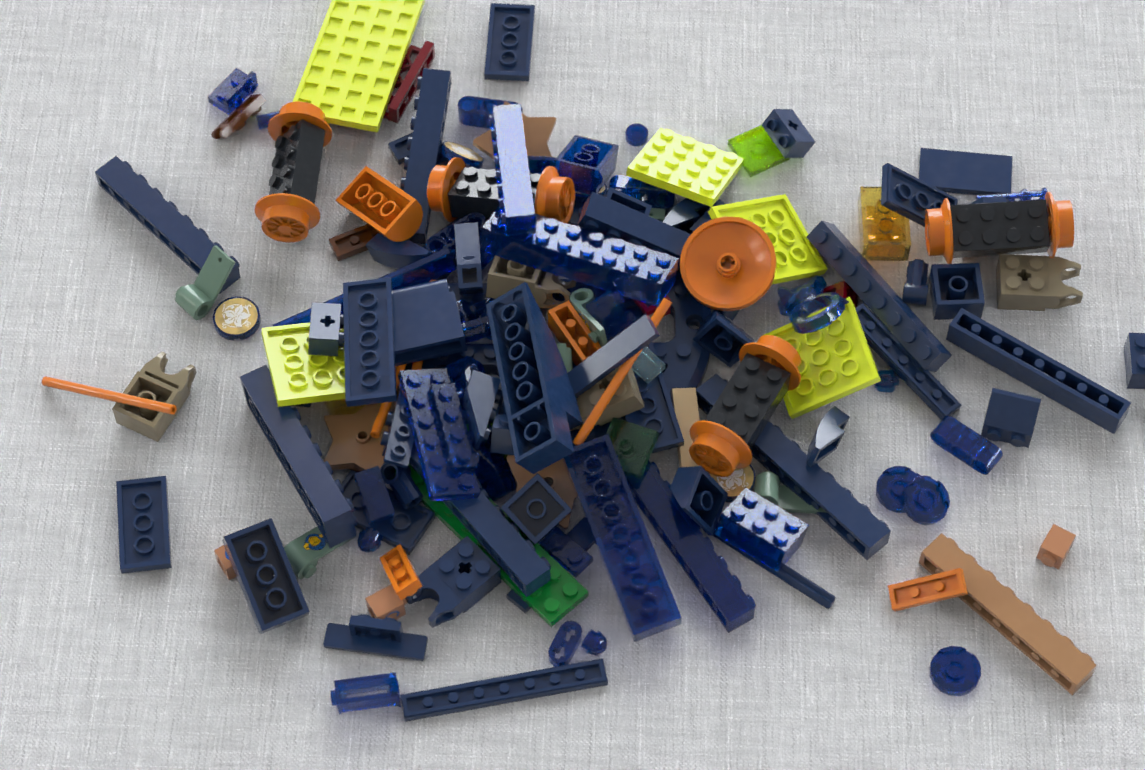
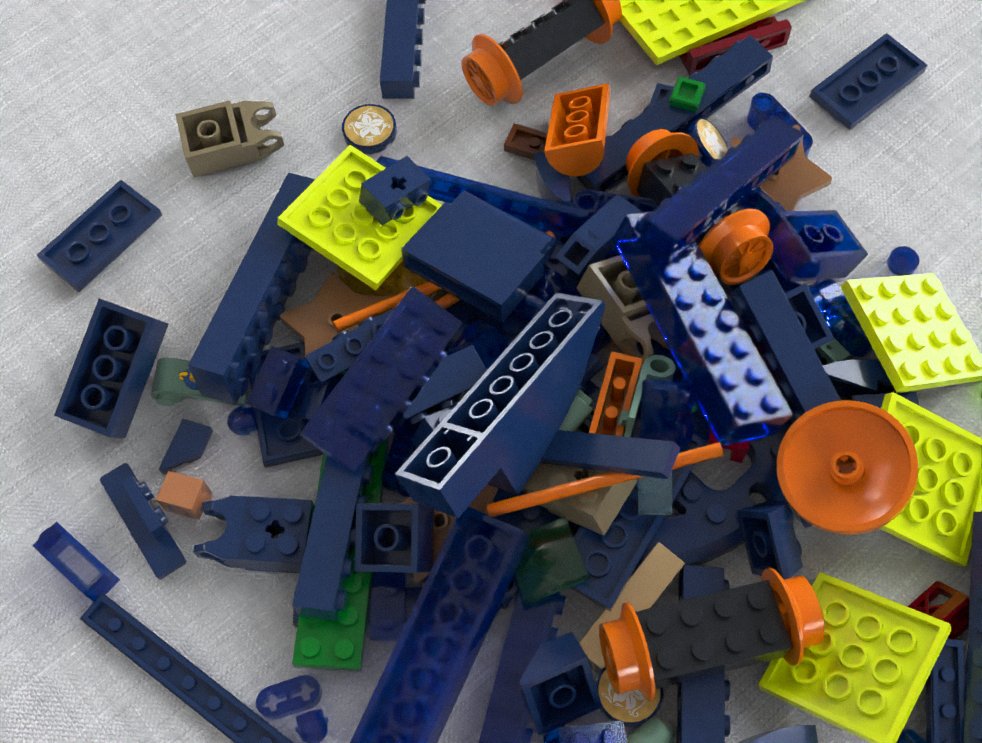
camera: 50 degrees right, 5 degrees up
orange piece [42,376,177,415] -> none
sand green door [175,245,236,320] -> none
dark blue plate [343,277,397,407] -> none
orange plate [379,544,422,600] -> none
animal [777,275,849,334] -> none
none -> dark blue tile [159,418,213,474]
none -> green tile [669,76,706,112]

